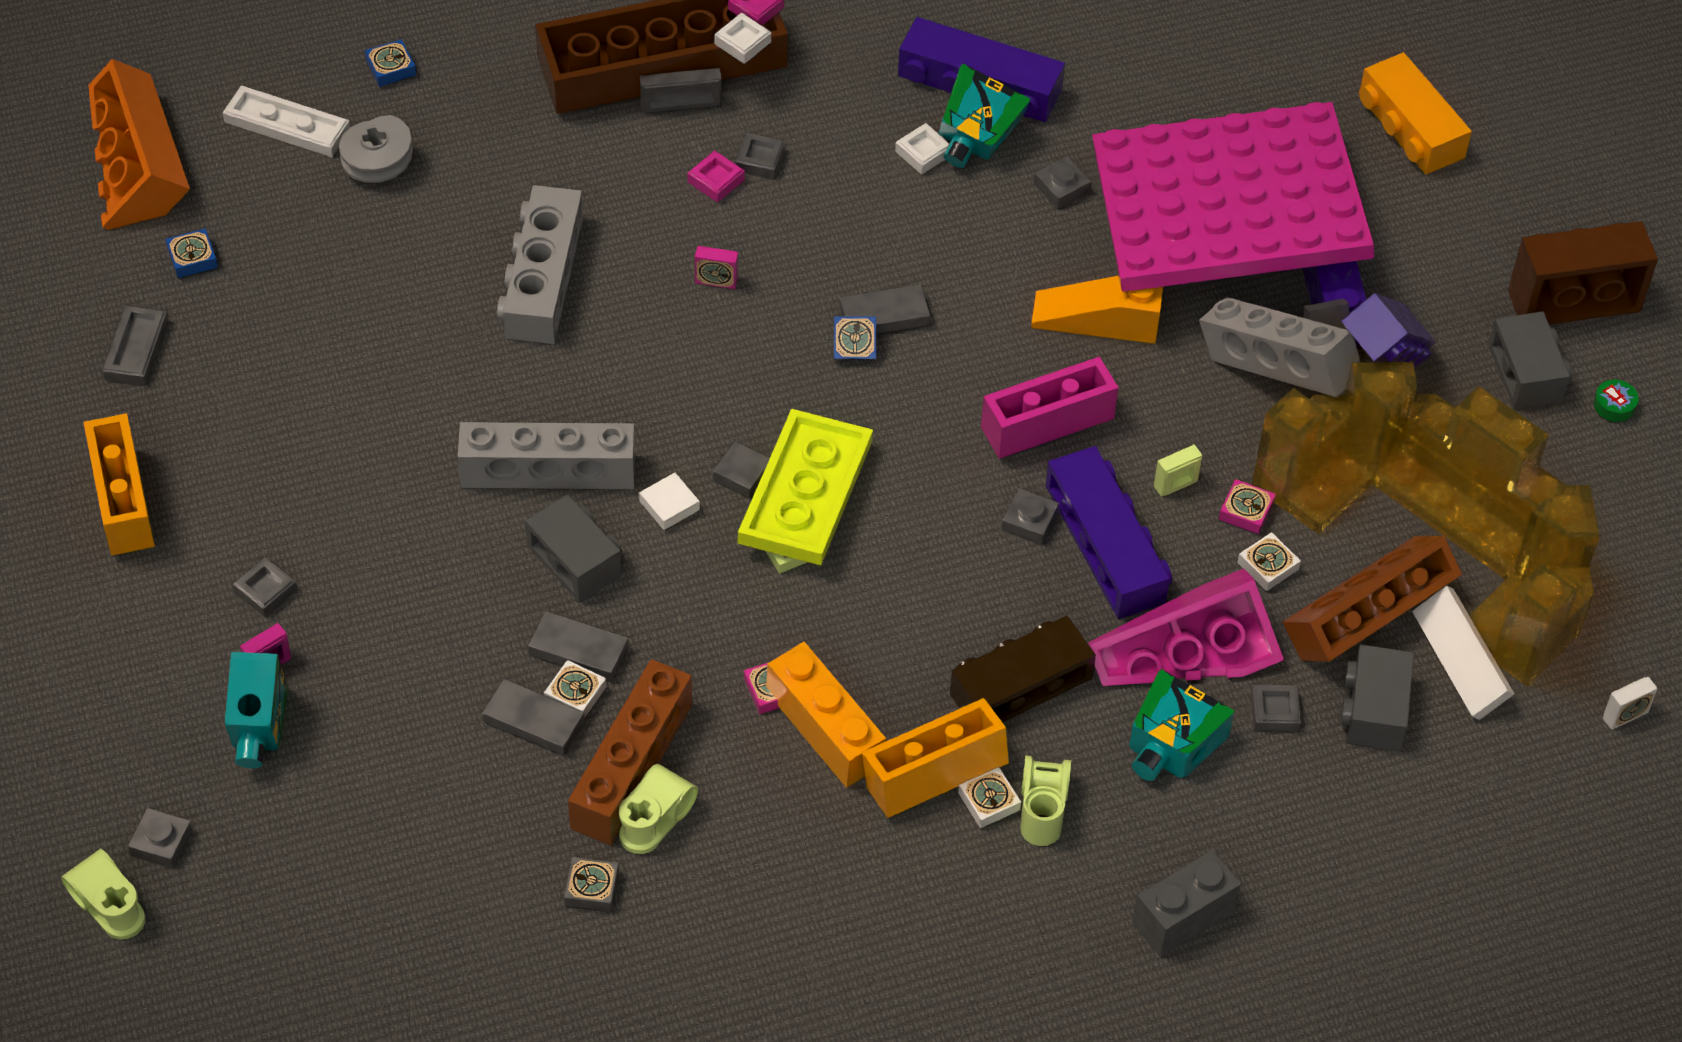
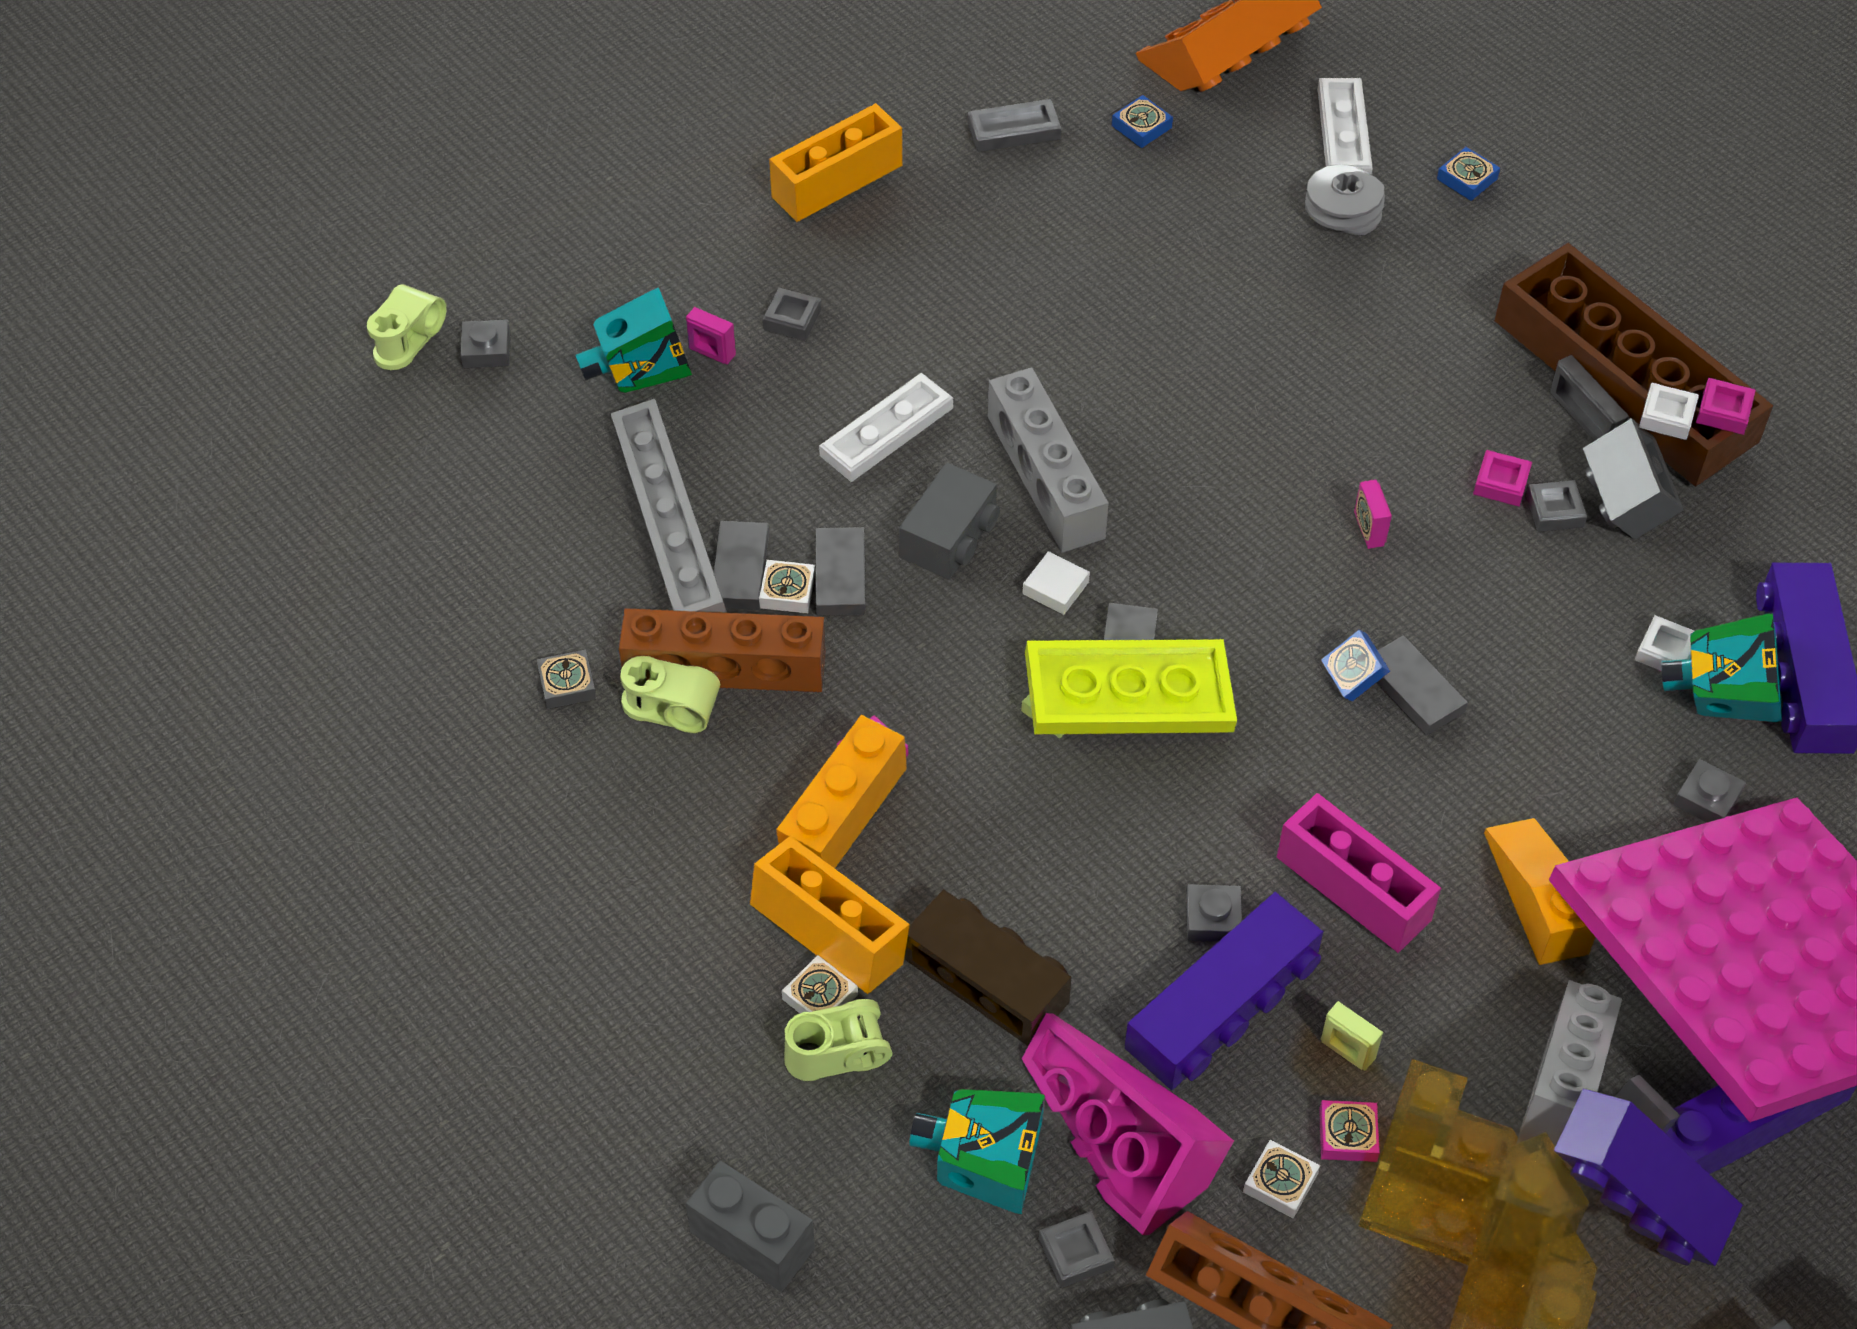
camera: 70 degrees right, 0 degrees up
light grey brick [497,185,583,344] -> none
none -> light grey plate [611,399,727,613]
none -> white tile [819,373,953,482]
none -> brick [1583,418,1684,539]

